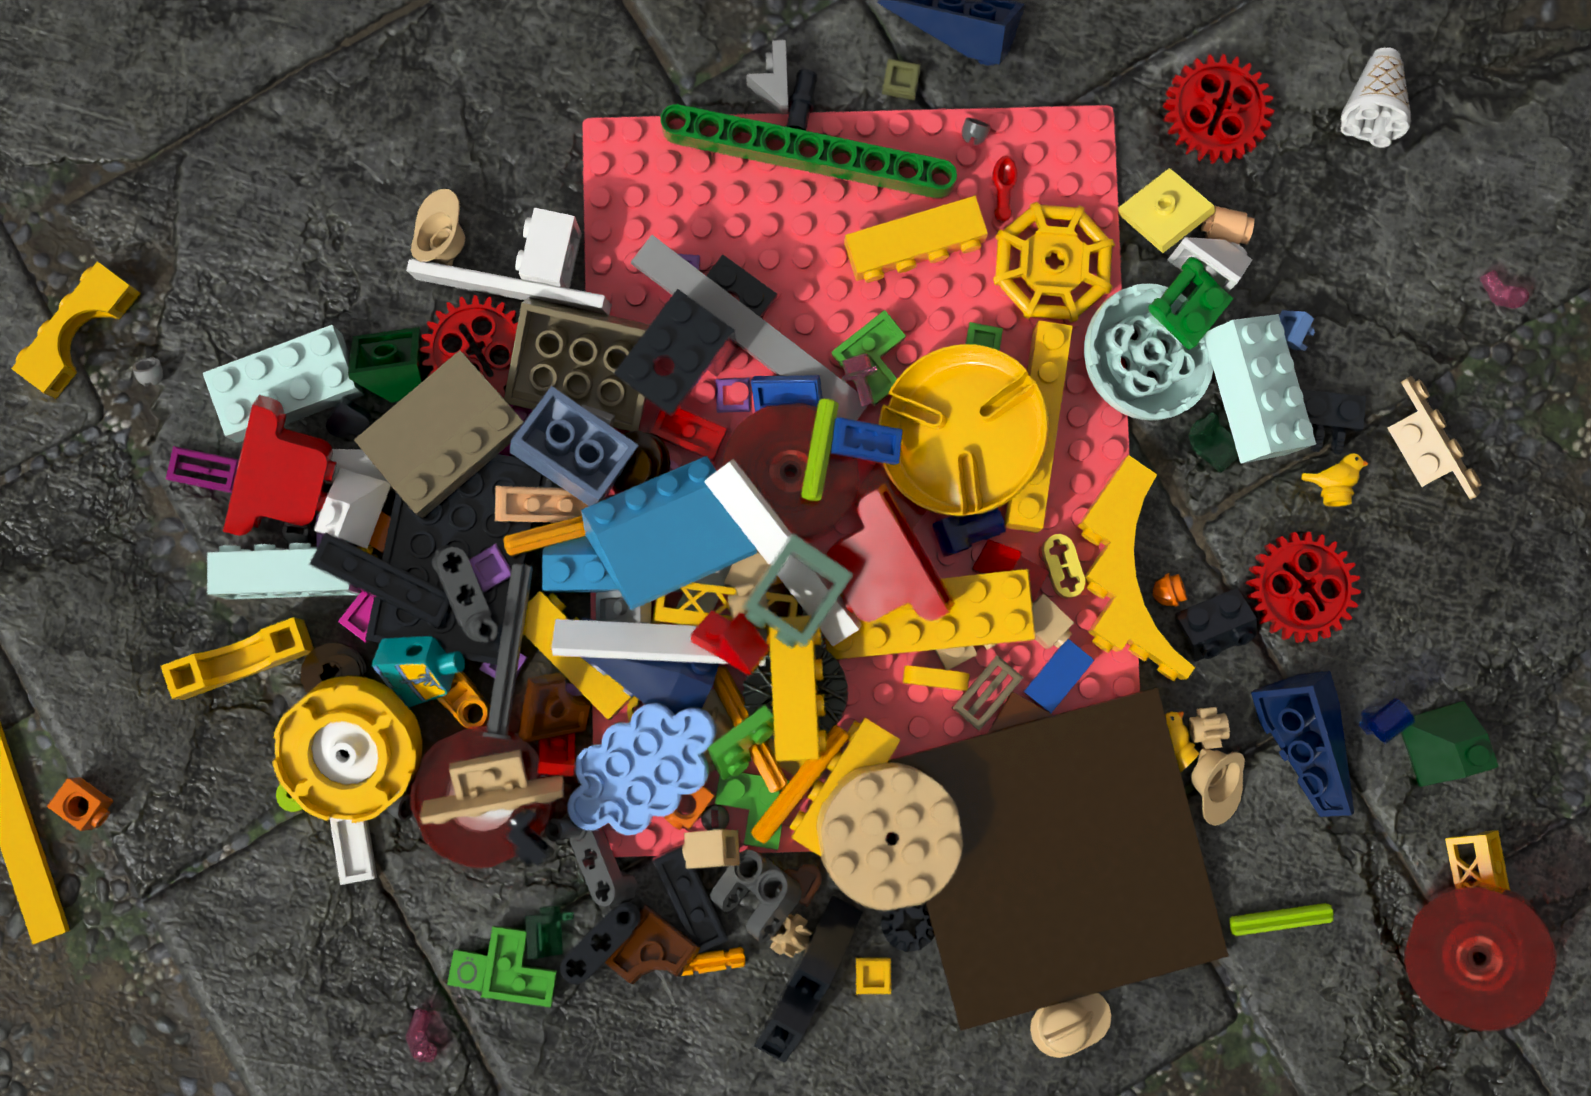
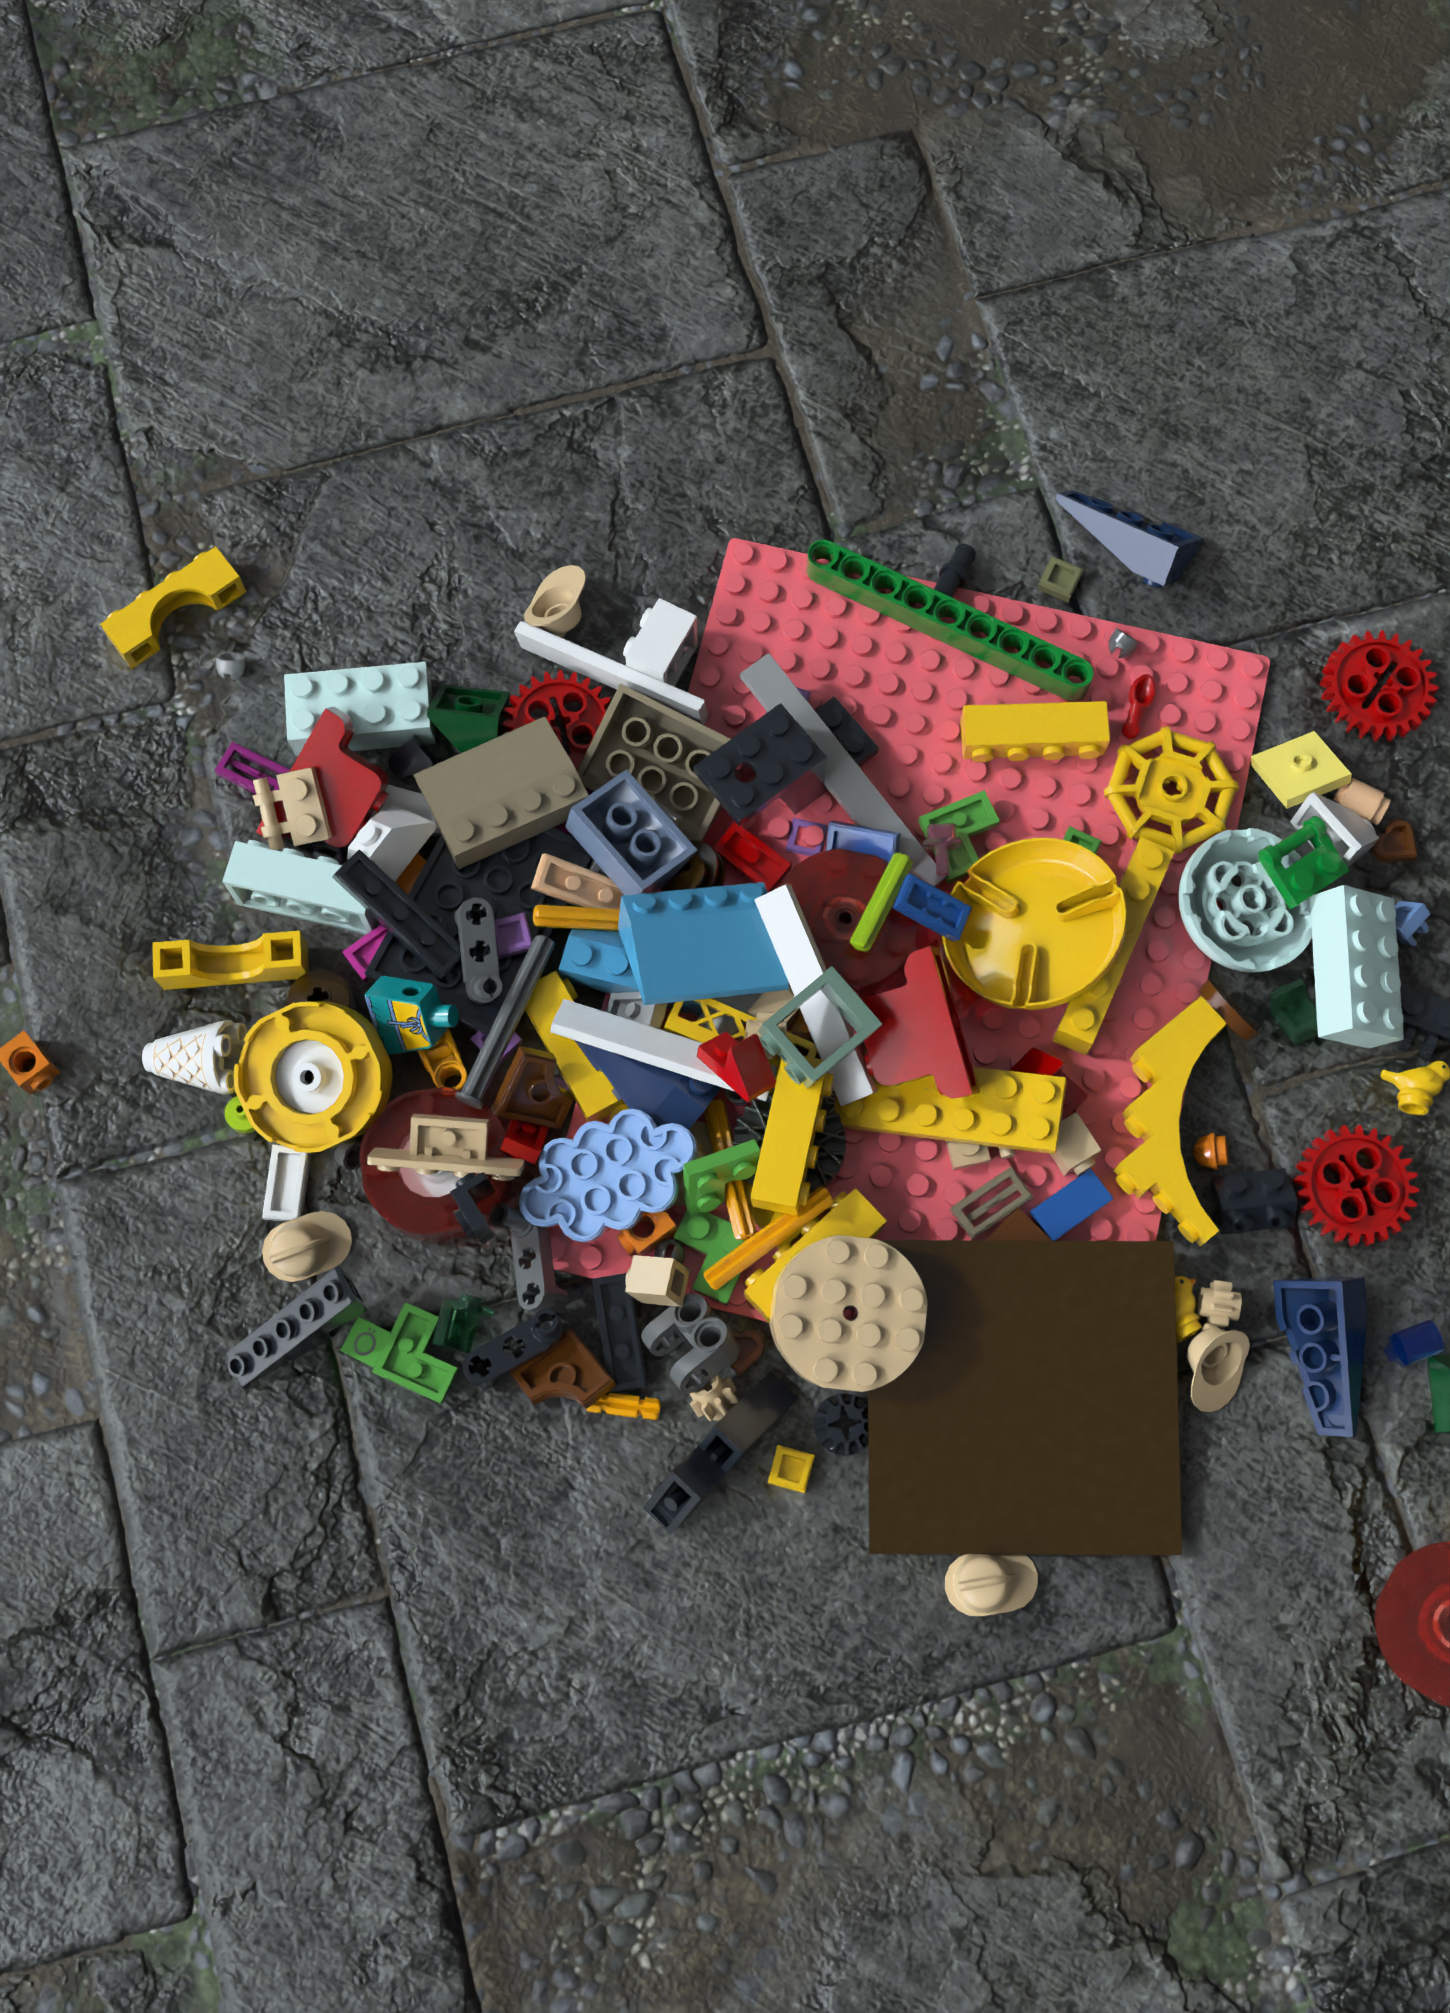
camera: 20 degrees right, 10 degrees down
clear pink arm [406,1008,437,1063] -> none
light grey slope [747,40,788,114] -> none
yellow beam [902,666,970,691] -> none
clear blue piece [932,508,1006,557] -> none
light yellow beam [1042,534,1085,599] -> none
lime axle [1229,903,1334,936] -> none
none -> white cone [142,1020,247,1094]
none -> black slope [226,1266,368,1388]
none -> tan plate [253,767,332,850]
none -> tan piece [262,1211,352,1282]
none -> reddish brown tile [1199,979,1259,1042]
none -> reddish brown tile [1371,819,1418,863]

